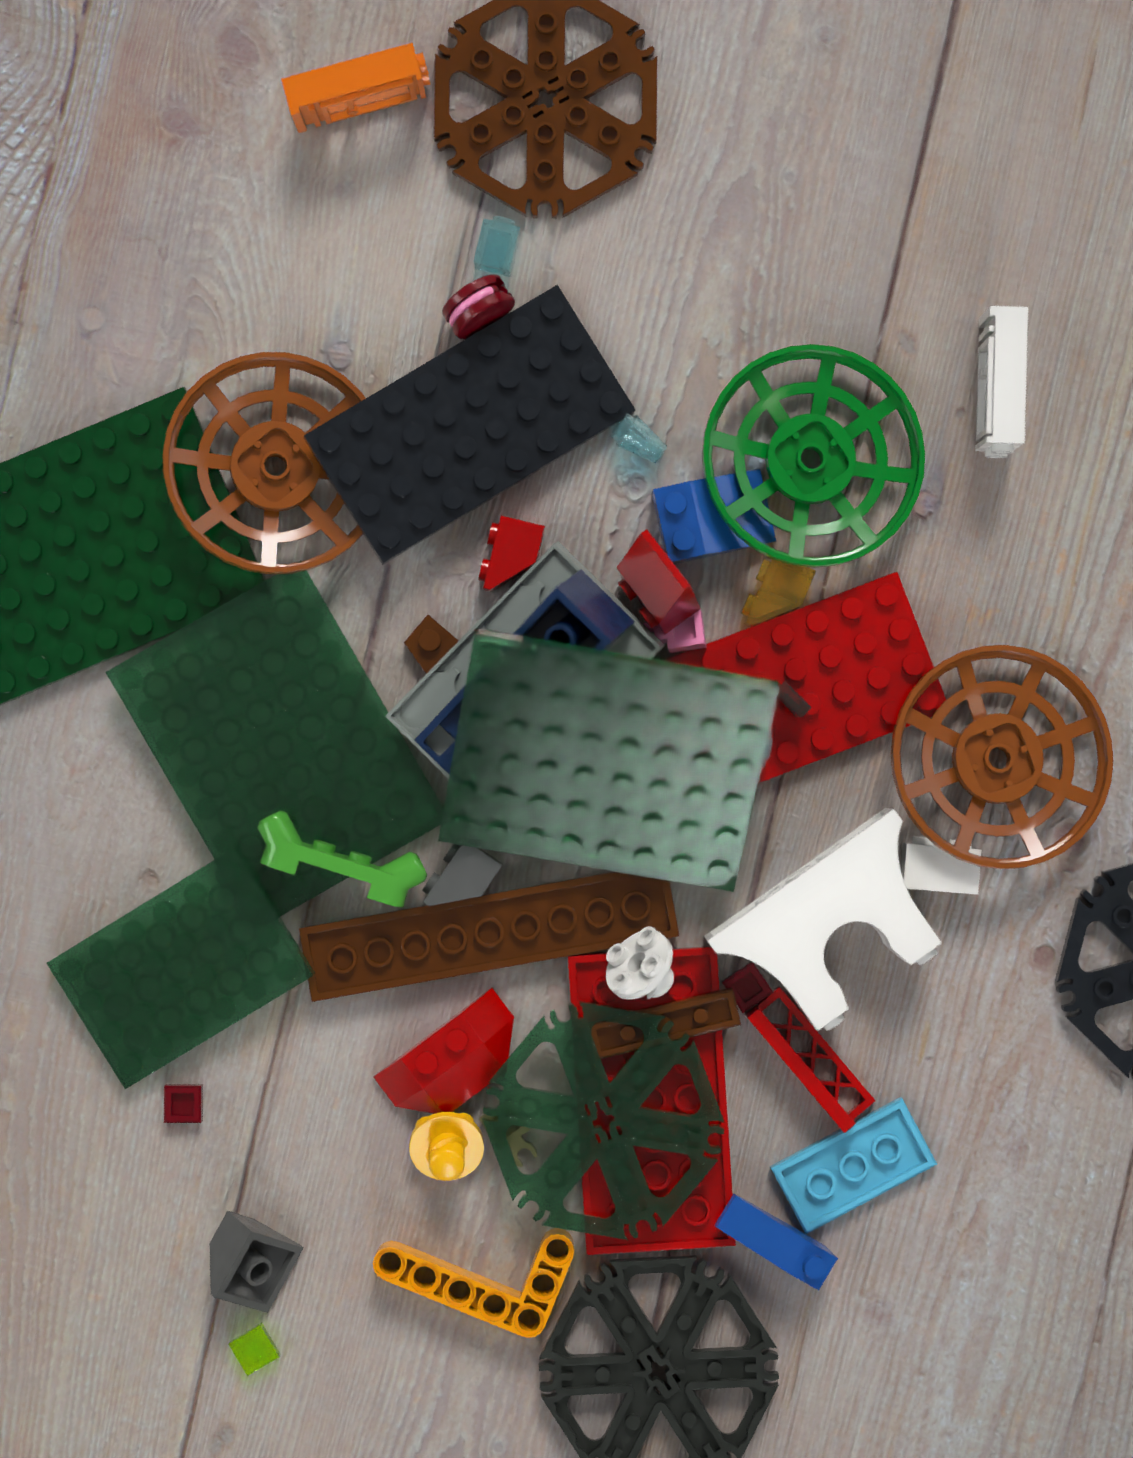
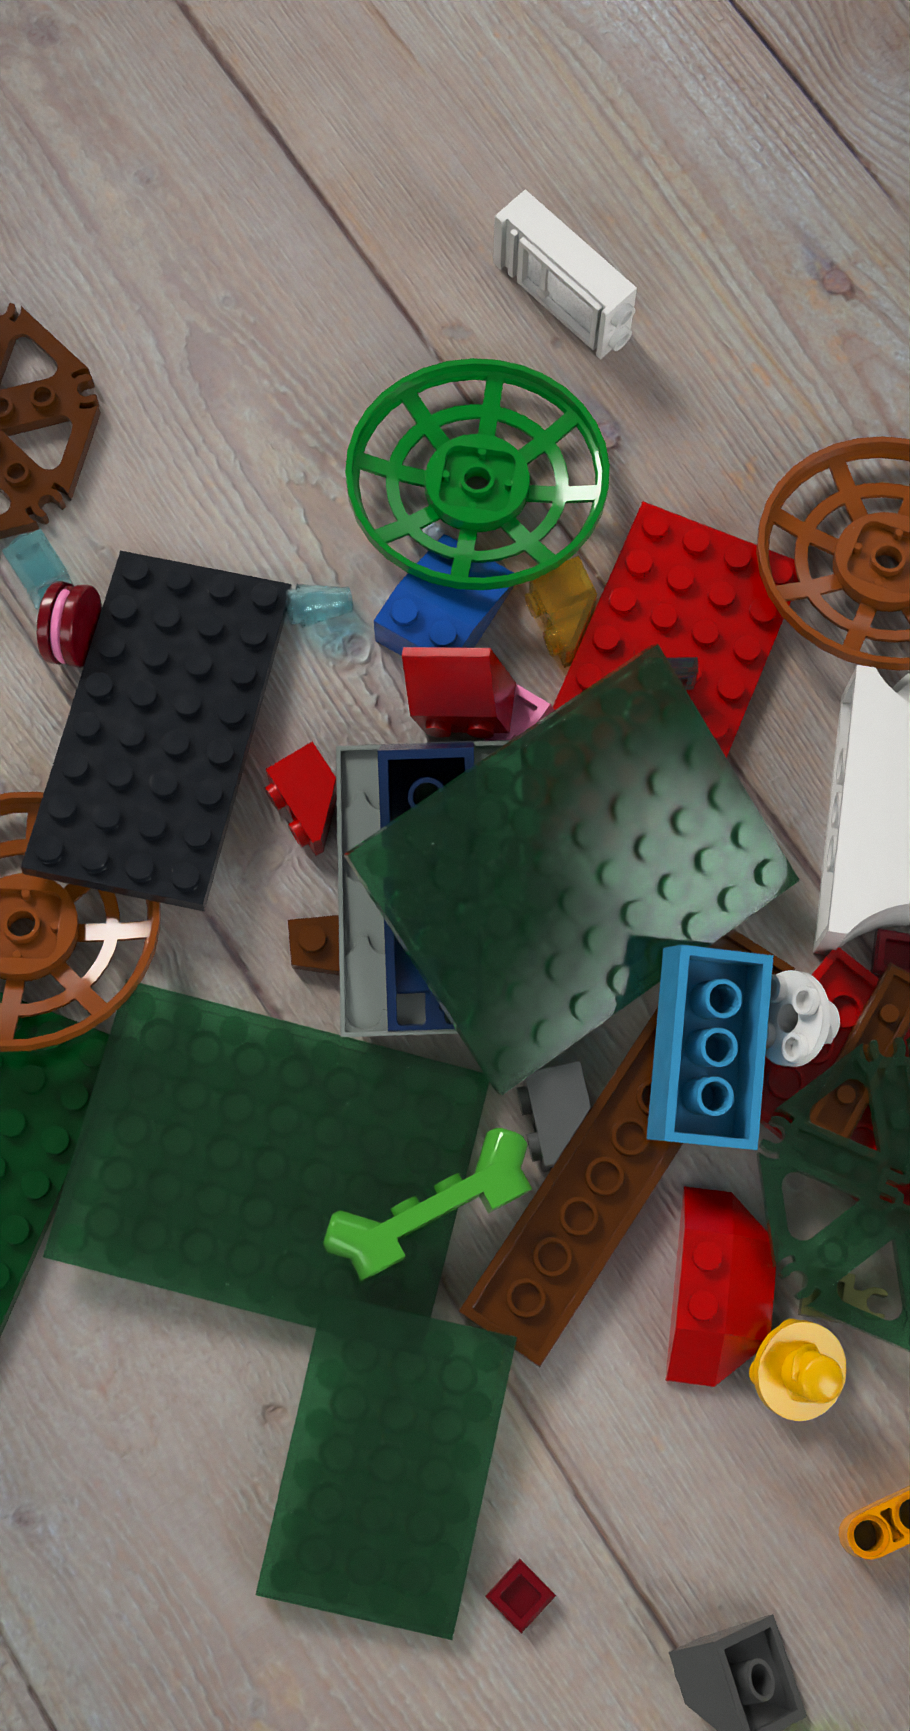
camera: 50 degrees left, 15 degrees down
none -> dark azure brick [647,945,774,1150]

